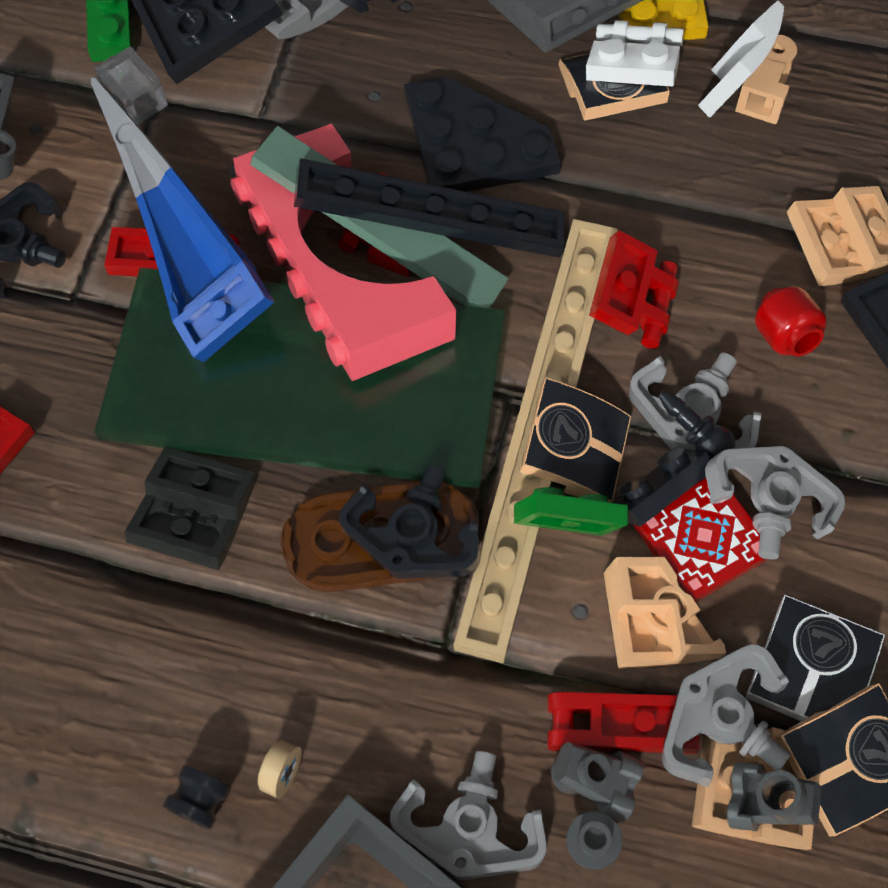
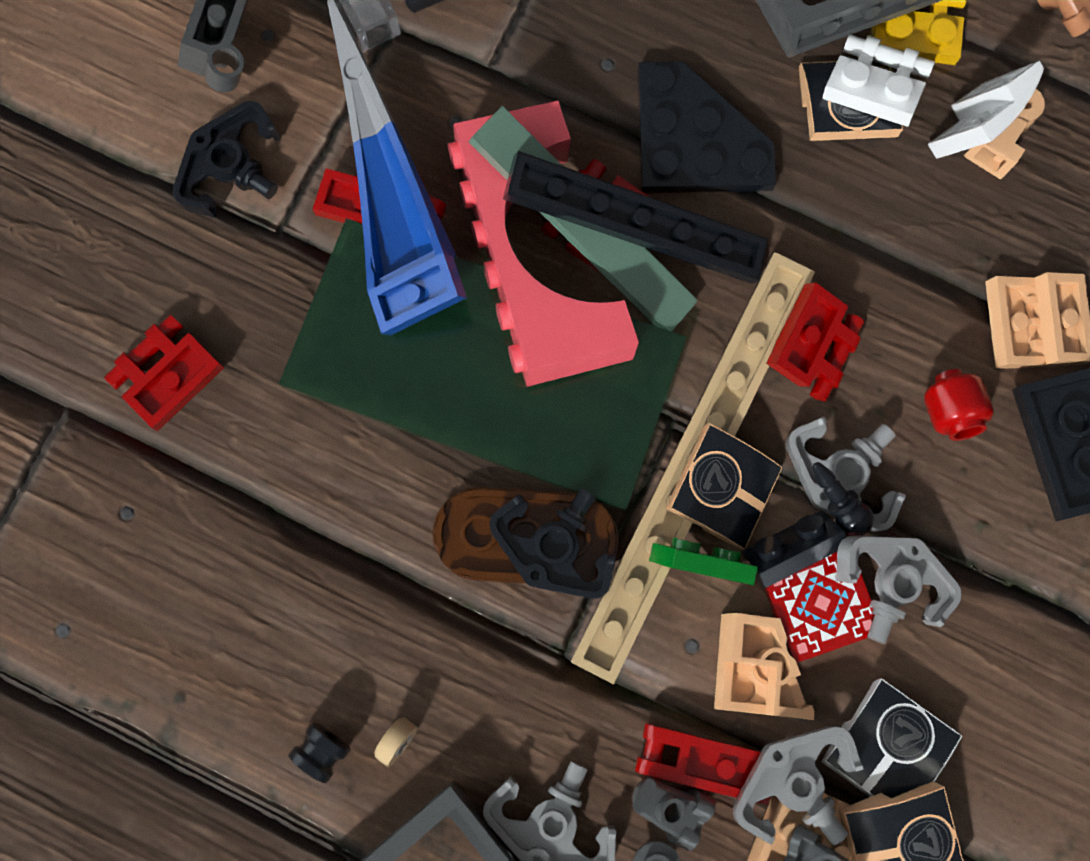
camera: 10 degrees right, 15 degrees up
pearl dark grey slope [125,447,256,570] -> none

